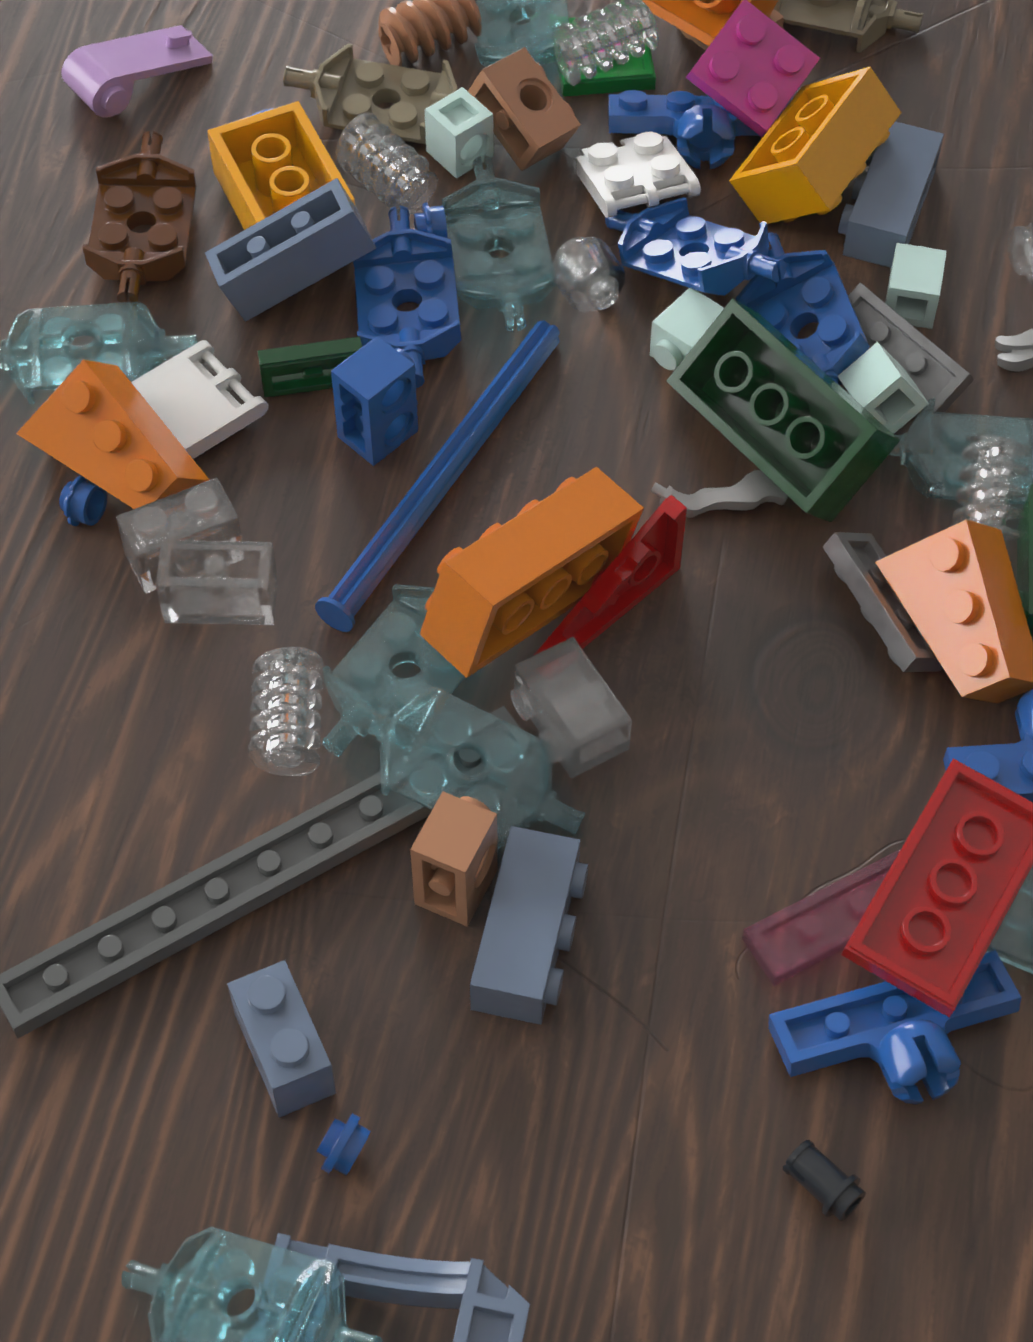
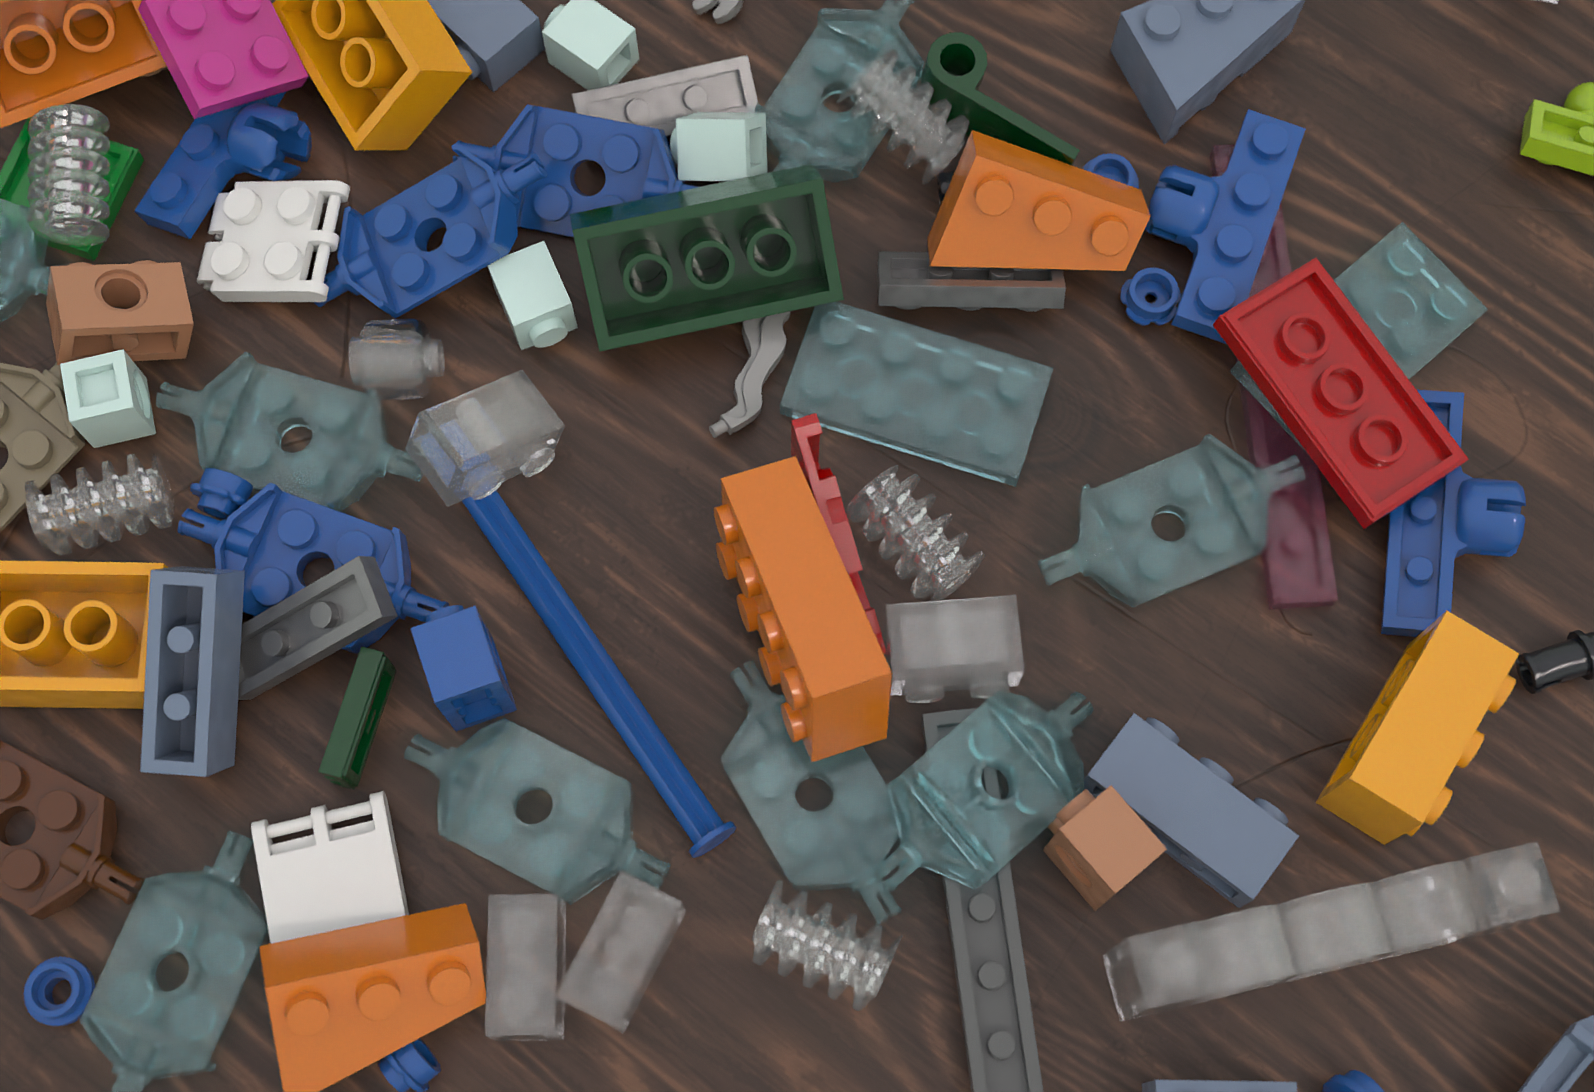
camera: 65 degrees left, 15 degrees up
none -> blue plate [24,957,95,1026]
none -> flat silver plate [238,556,398,700]
none -> clear light blue plate [404,718,671,905]
none -> clear brick [405,370,565,507]
none -> clear light blue plate [780,302,1053,487]
none -> clear piece [846,465,986,606]
none -> clear light blue plate [1038,434,1305,608]
none -> clear fence [1103,842,1561,1022]
none -> blue plate [1120,267,1181,326]
none -> light orange brick [1316,611,1519,845]

